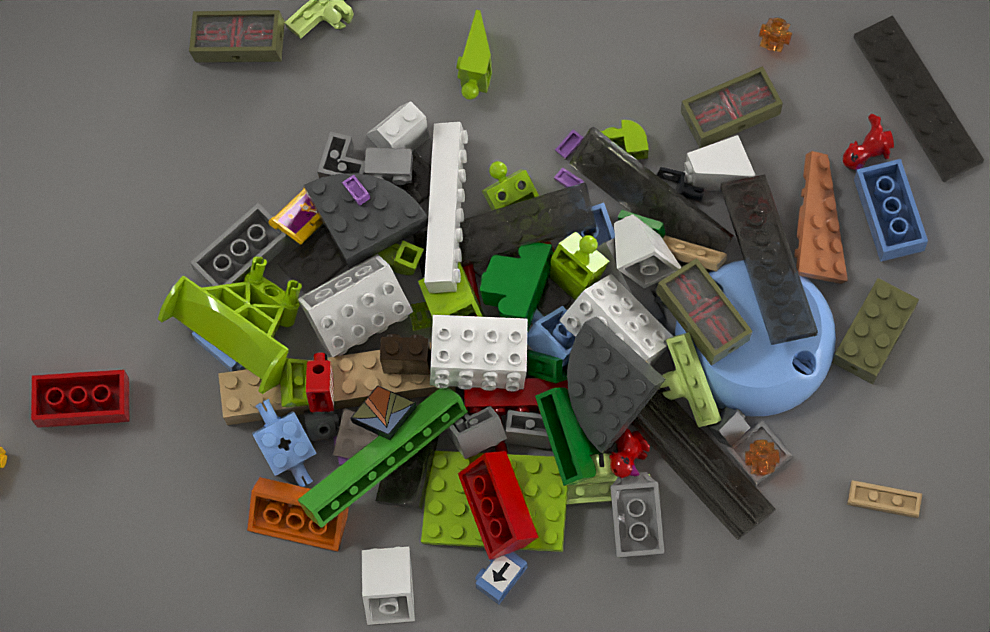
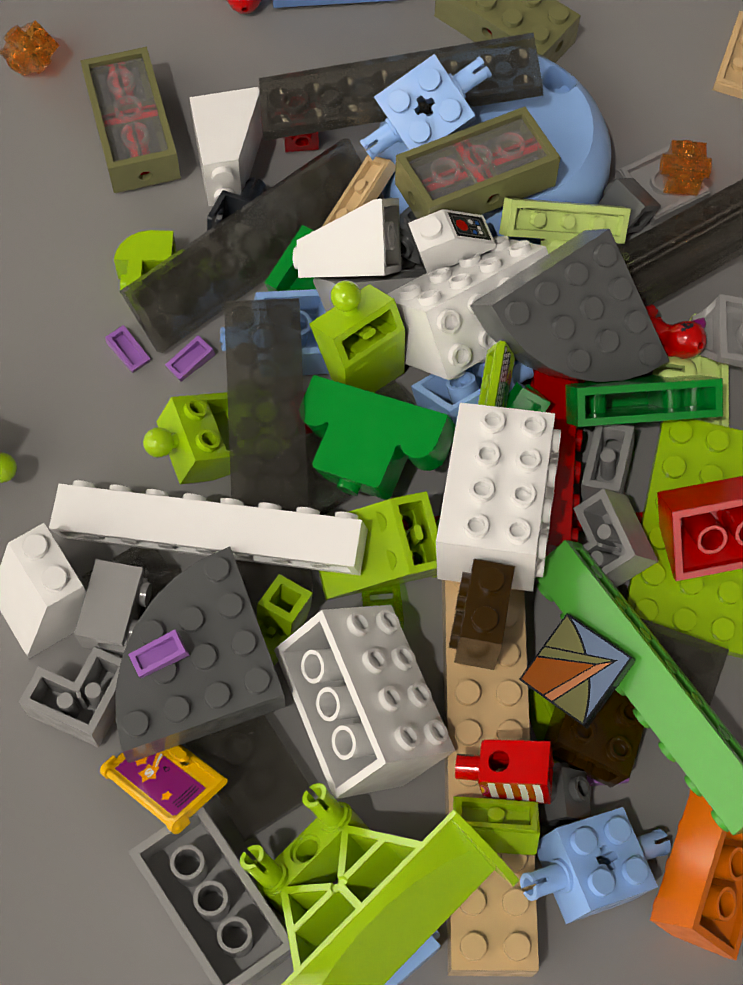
camera: 90 degrees left, 5 degrees down
nougat wing [792,151,848,284] -> none
none -> light blue brick [360,54,492,160]
none -> white slope [408,209,496,275]
none -> lime slope [478,340,515,408]

